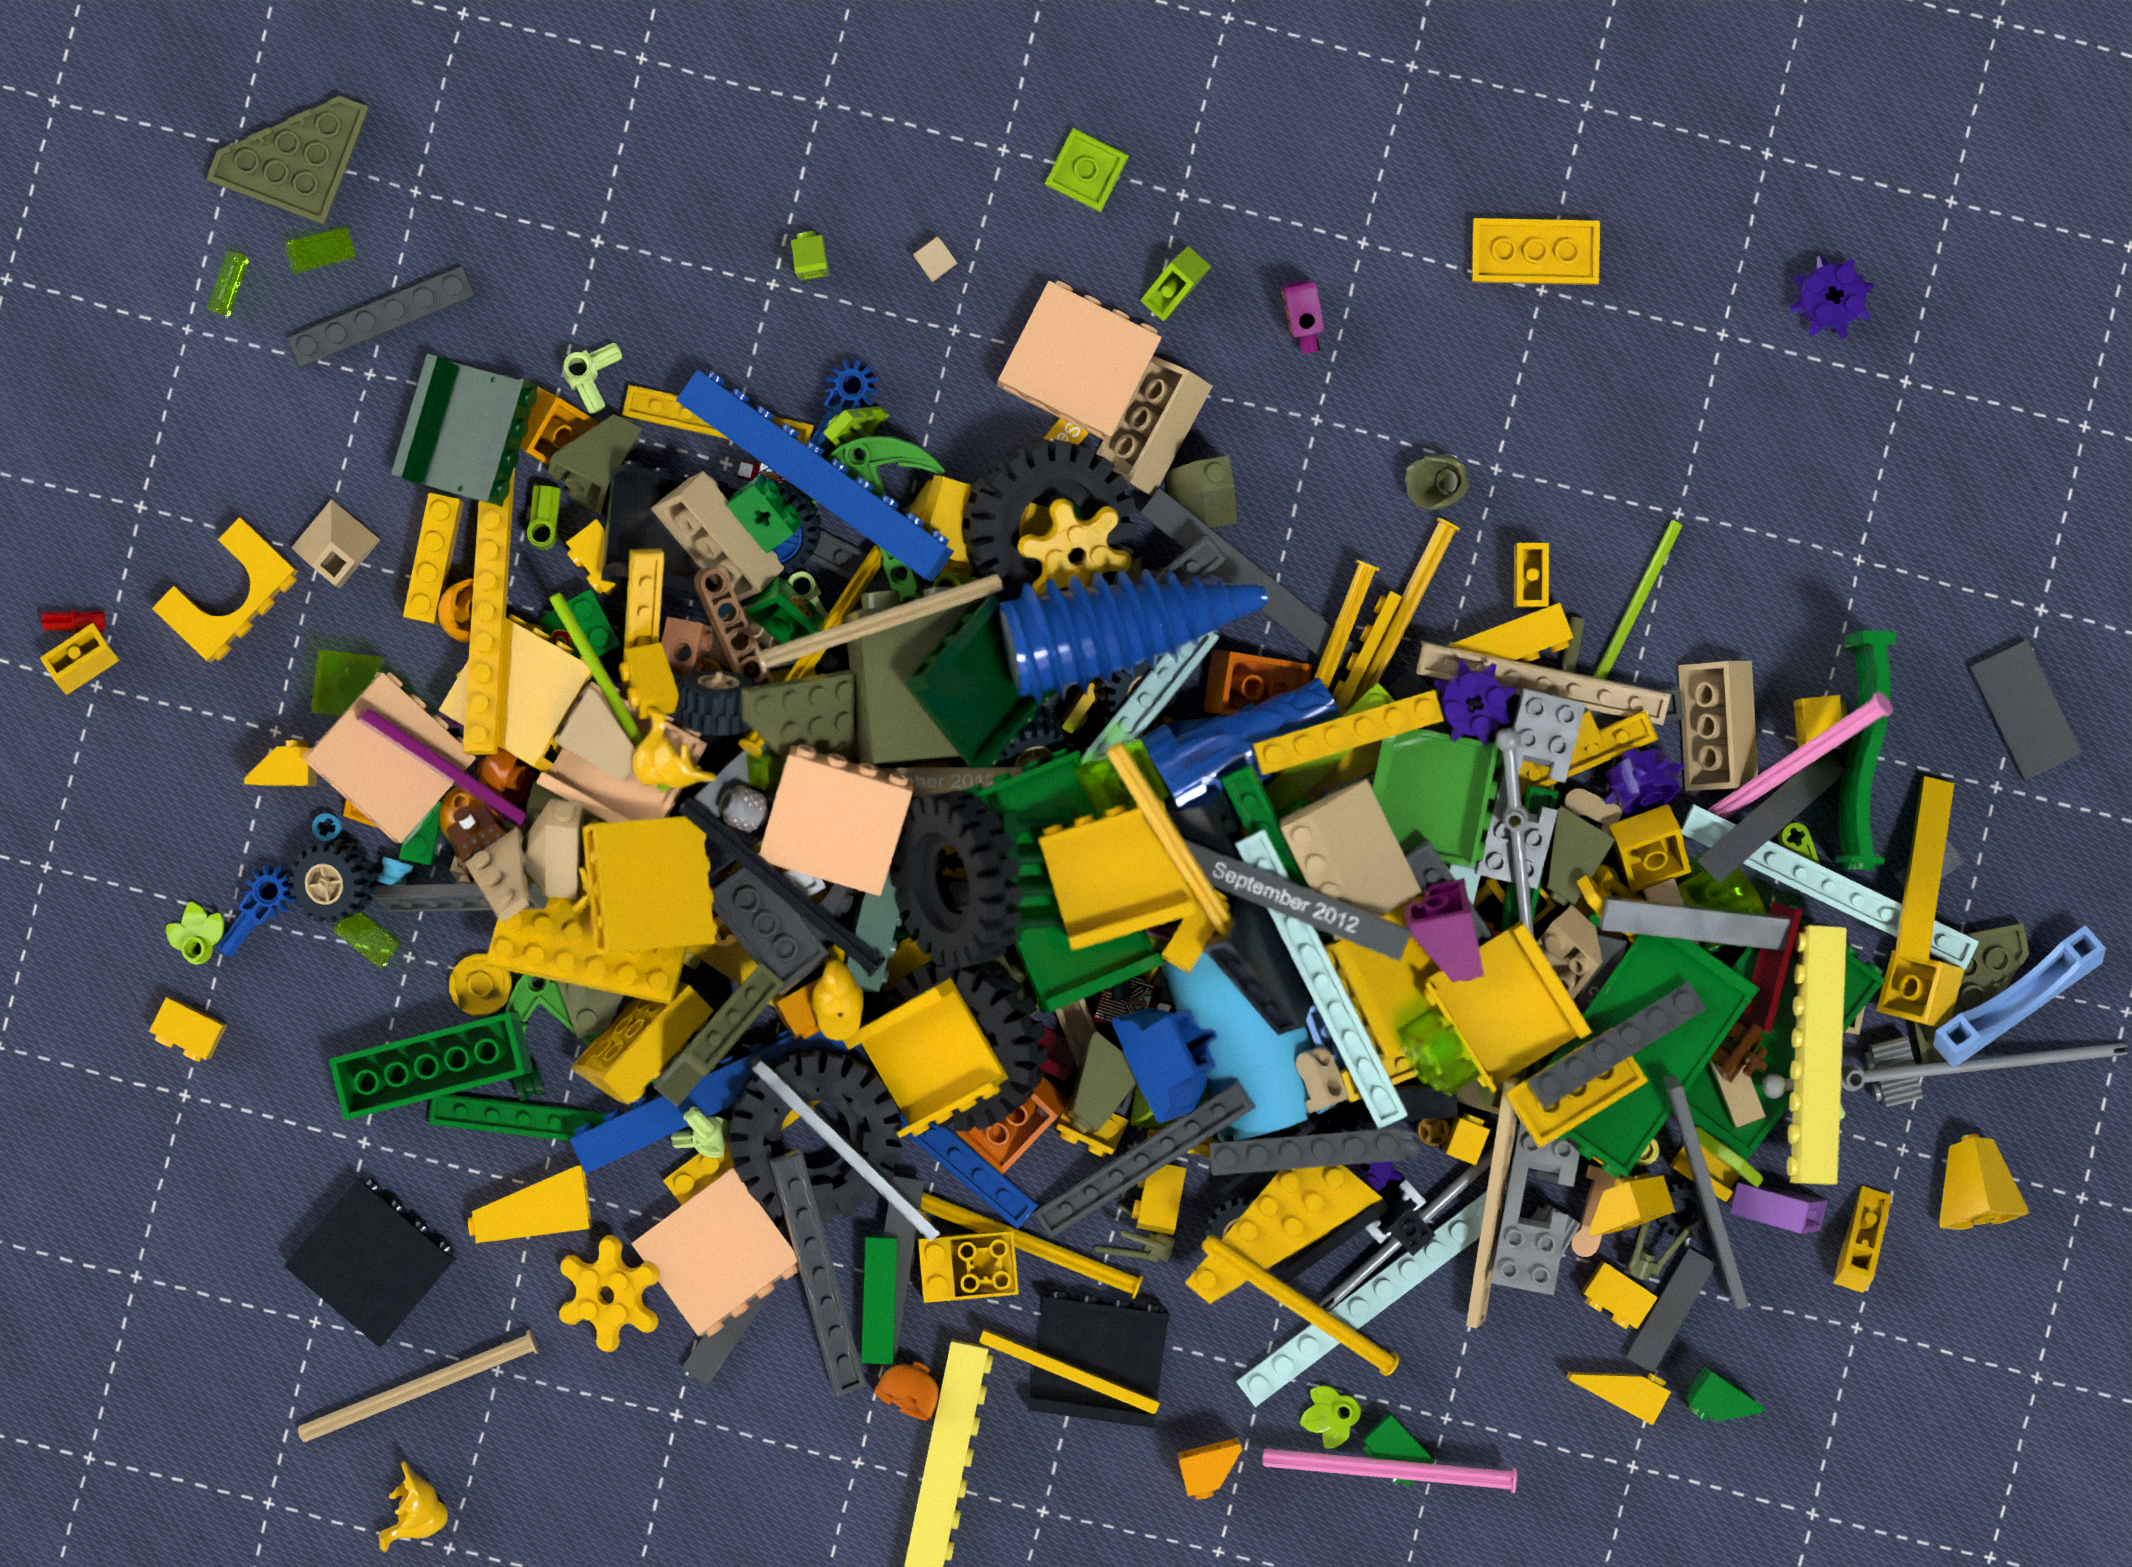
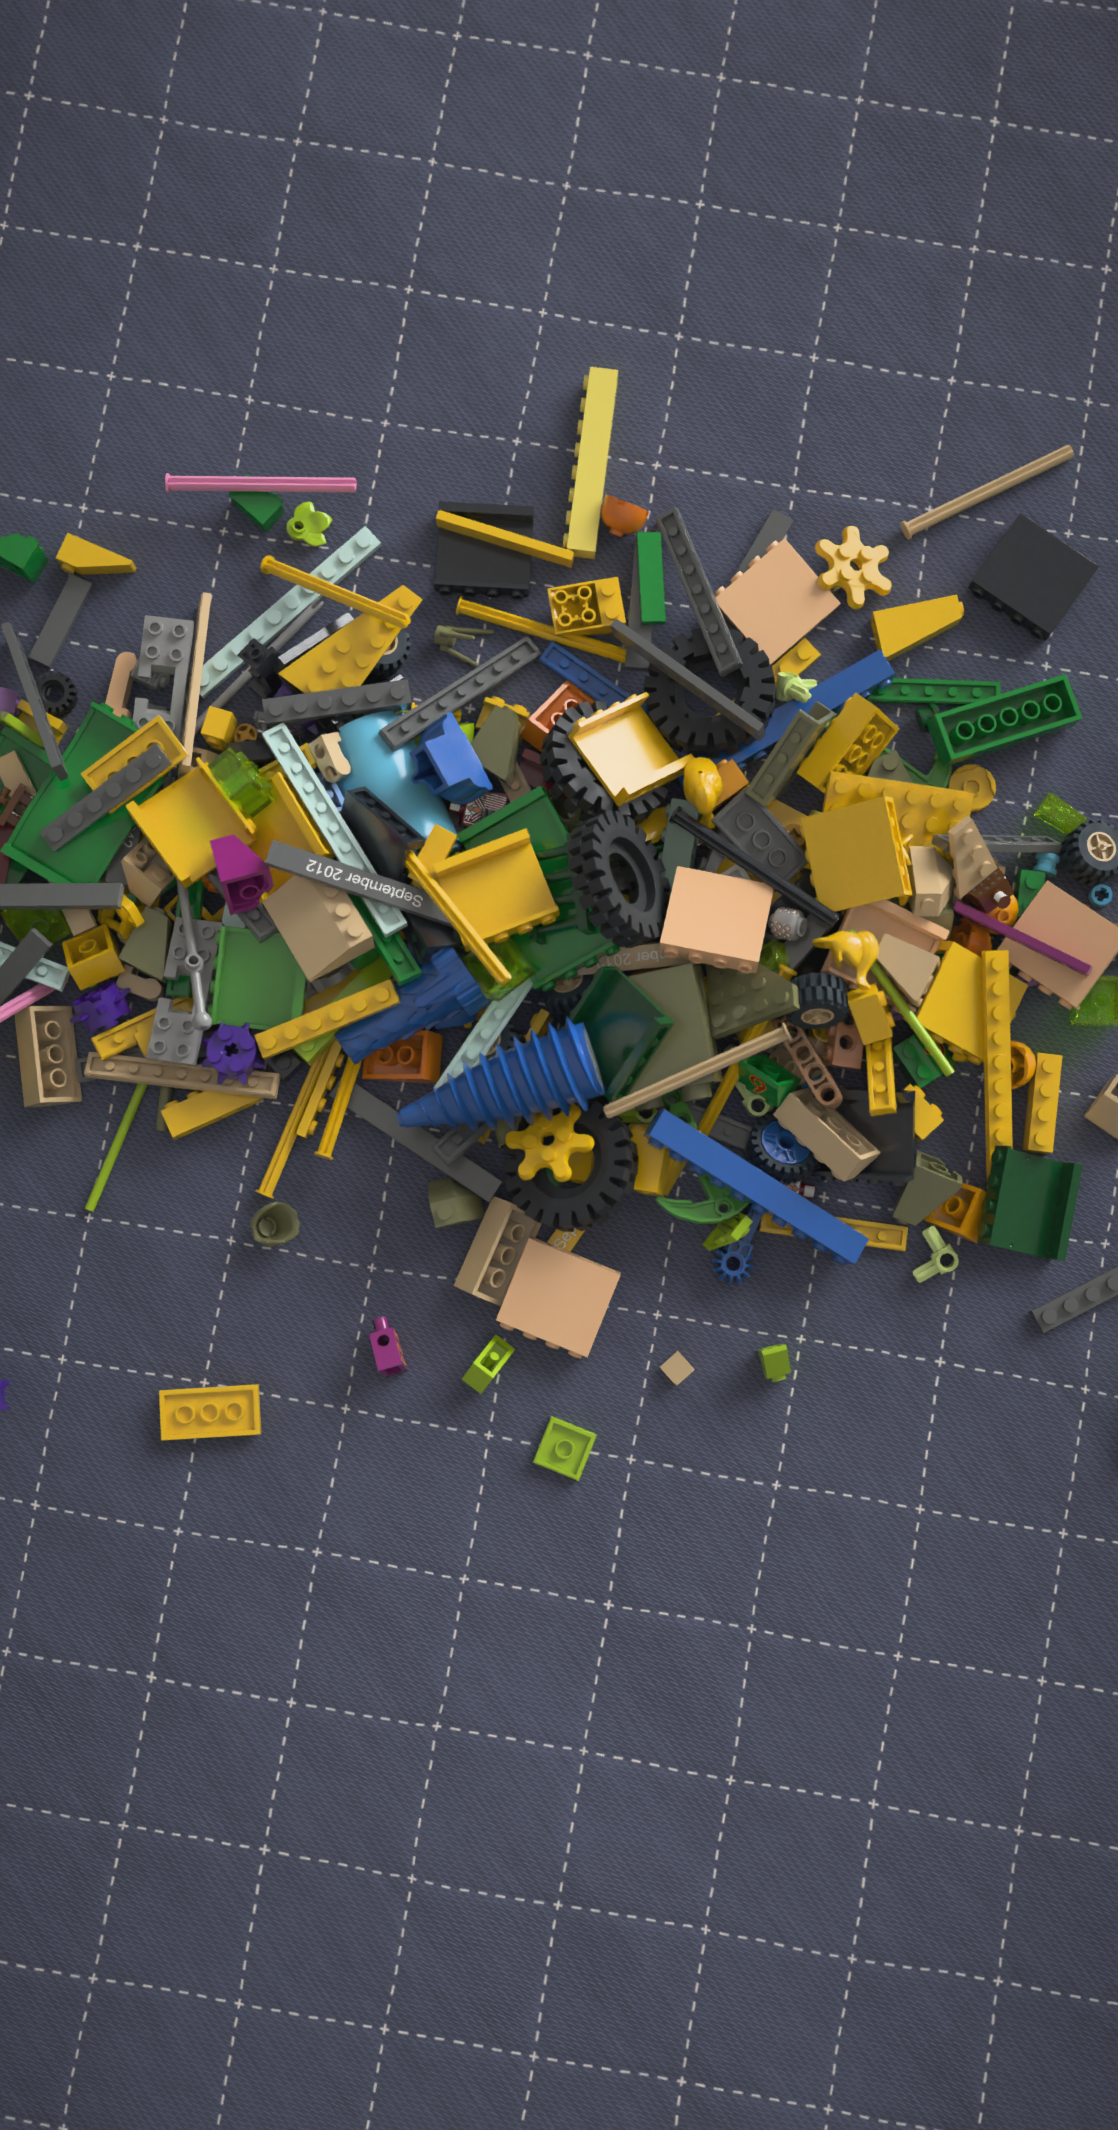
camera: 175 degrees right, 5 degrees down
yellow piece [378,1461,448,1553] -> none
lime piece [527,485,561,550] -> none
green brick [726,473,802,554] -> none
yellow brick [1132,1164,1186,1235] -> none
light orange slope [1177,1437,1242,1500] -> none
yellow brick [1514,543,1549,608] -> none
yellow brick [1581,1260,1658,1330] -> none
yellow slope [1589,1173,1675,1237] -> none
olive plant [1626,1221,1689,1280] -> none

